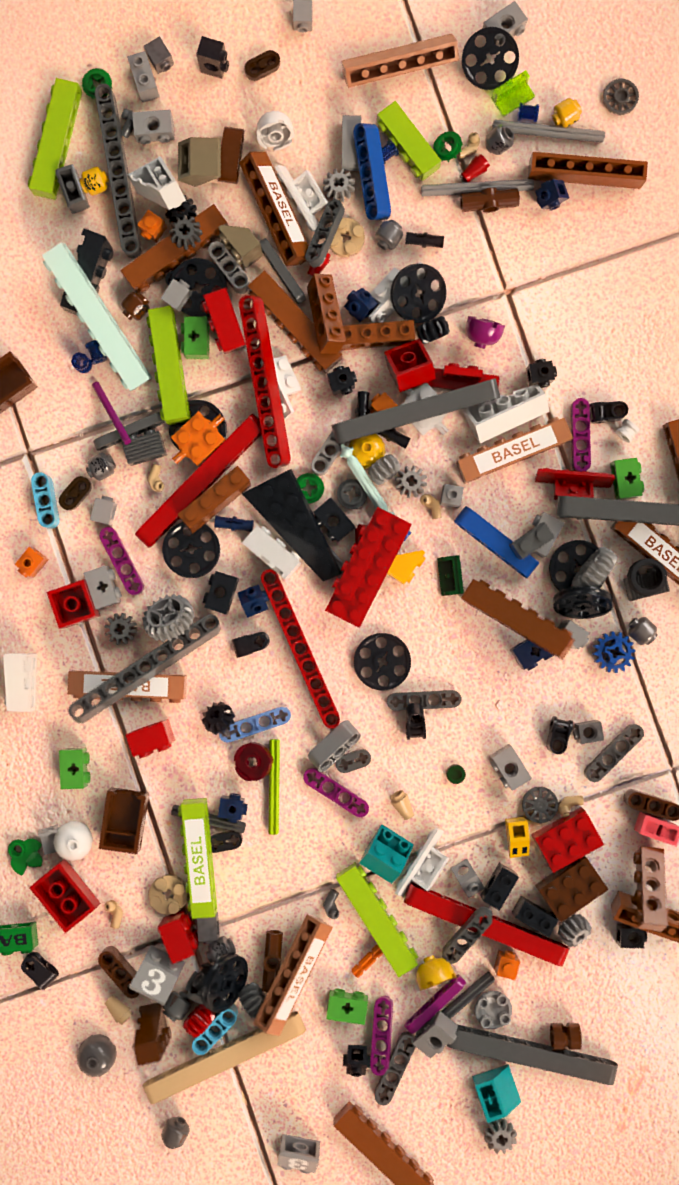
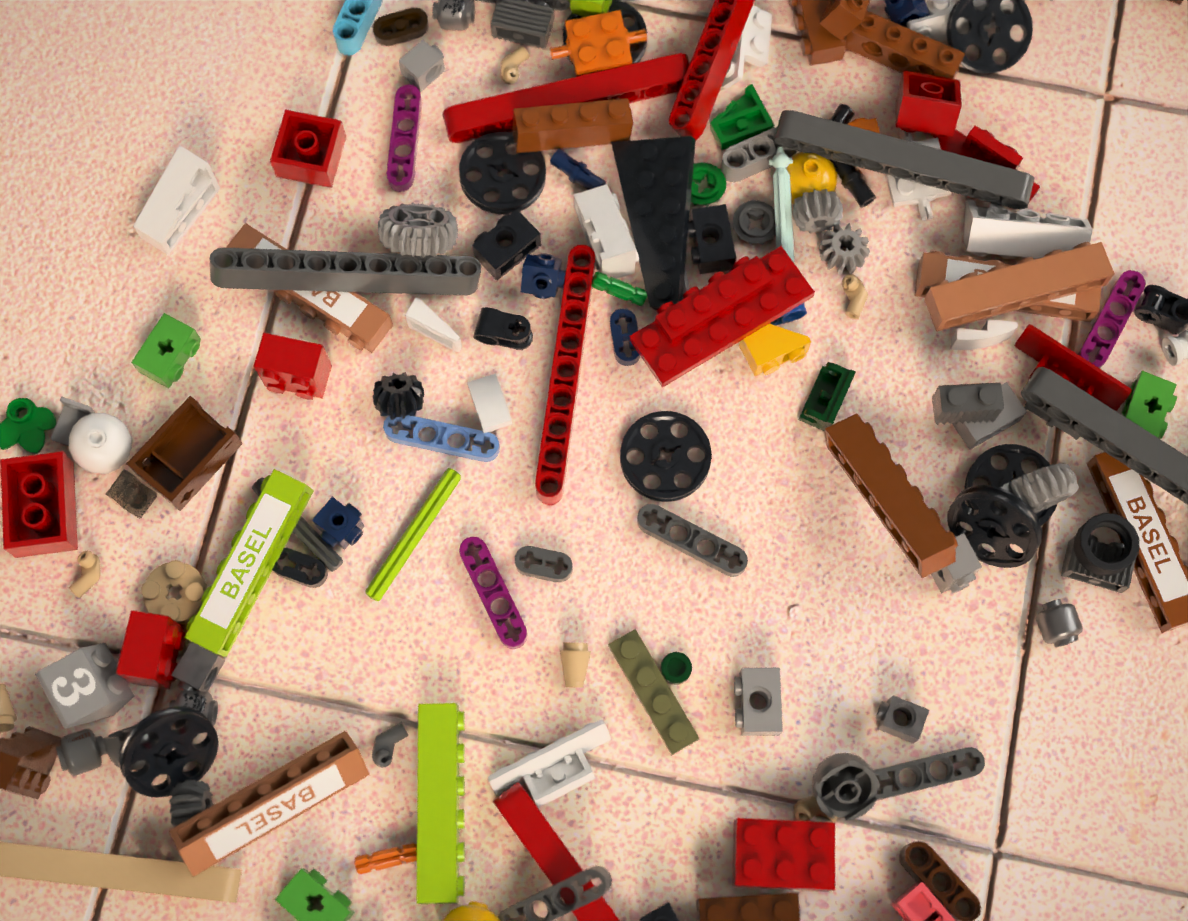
camera: 30 degrees right, 15 degrees down
orange brick [14,547,49,578] -> none
light grey brick [83,565,122,610] -> none
reddish brown beam [98,946,140,999] -> none
dark grey gear [104,613,138,645] -> none
red gear [183,1004,216,1038] -> none
medium azure beam [192,1004,238,1055] -> none
dark red plate [234,742,273,781] -> none
reddish brown piece [262,930,283,993] -> none
light grey beam [308,720,361,772] -> none
black brick [327,366,357,396] -> none
teal slope [359,825,414,884] -> none
black piece [406,702,426,740] -> none
black gear [416,316,450,344] -> none
light grey brick [440,484,464,508] -> none
light grey bracket [451,859,485,898] -> none
blue beam [454,506,539,579] -> none
magenta cylinder [466,316,505,349] -> none
black brick [480,862,519,911] -> none
yellow slope [505,817,530,858] -> none
dark blue brick [510,639,554,671] -> none
dark grey wheel [522,787,558,824] -> none
black brick [526,359,557,388] -> none
black piece [546,716,573,754] -> none
blue gear [592,631,636,673] -> none
none -> clear smoke bracket [106,469,157,519]
none -> white slope [405,297,462,352]
none -> white slope [467,374,513,433]
none -> green axle [592,272,647,306]
none -> olive plate [608,629,700,756]
none -> dark blue beam [610,309,640,366]
none -> green wing [710,84,775,151]
none -> dark grey cylinder [812,753,880,820]
none -> nougat brick [924,242,1115,331]
none -> white slope [951,319,1018,350]

